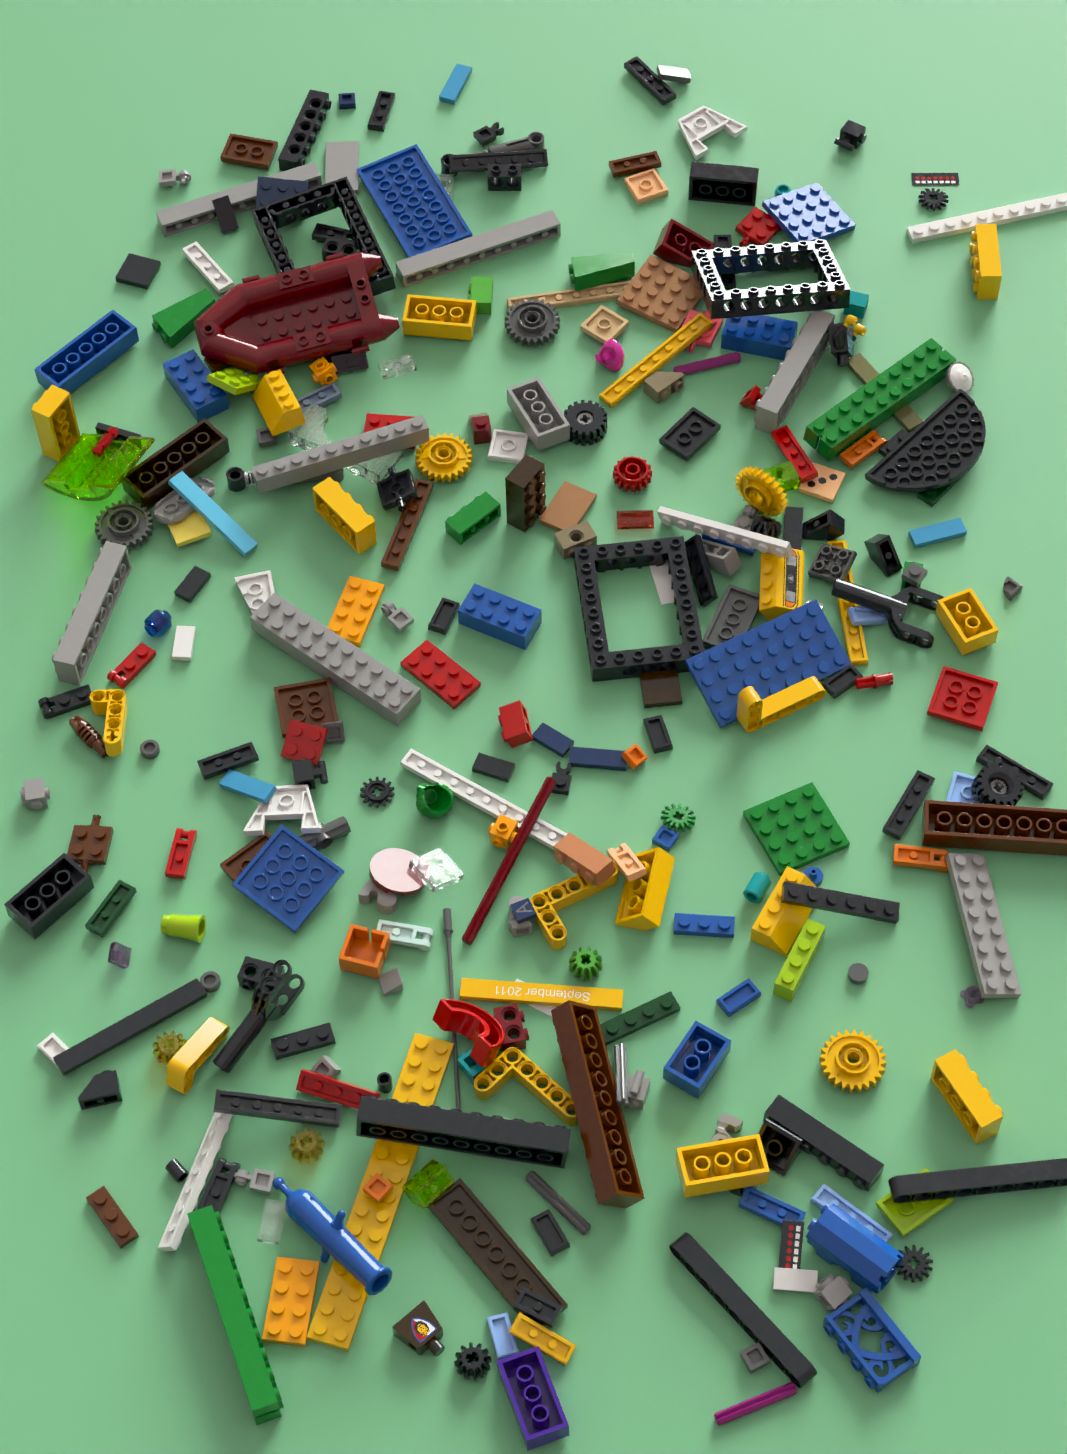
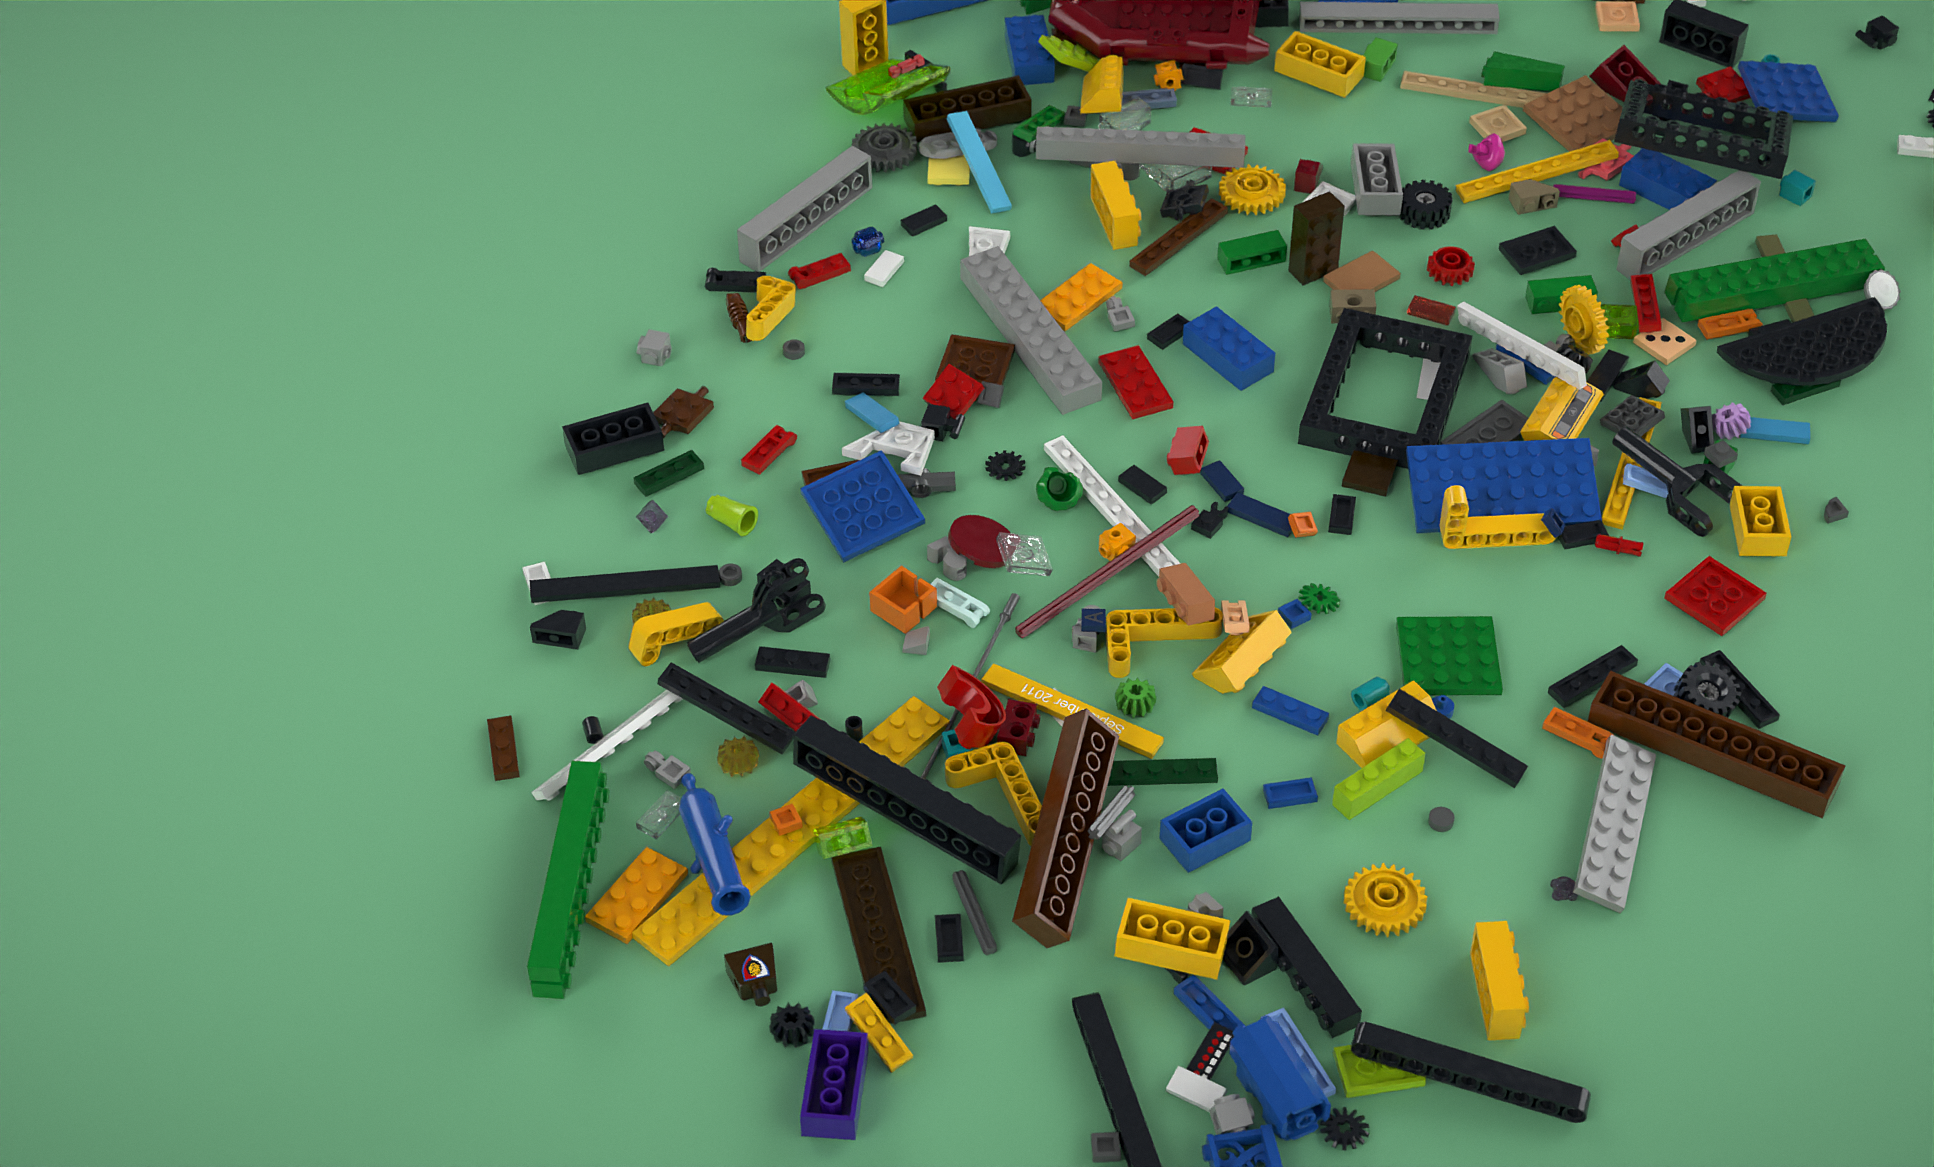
camera: 25 degrees right, 10 degrees down
black plate [198,1158,241,1214] -> none
dark grey gear [505,298,560,347] -> none
black tile [685,534,718,607] -> none
black torso [829,315,867,367] -> none
none -> green tile [1013,105,1066,143]
none -> green brick [1525,275,1598,314]
none -> dark blue tile [1541,508,1565,538]
none -> lavender gear [1712,402,1751,440]

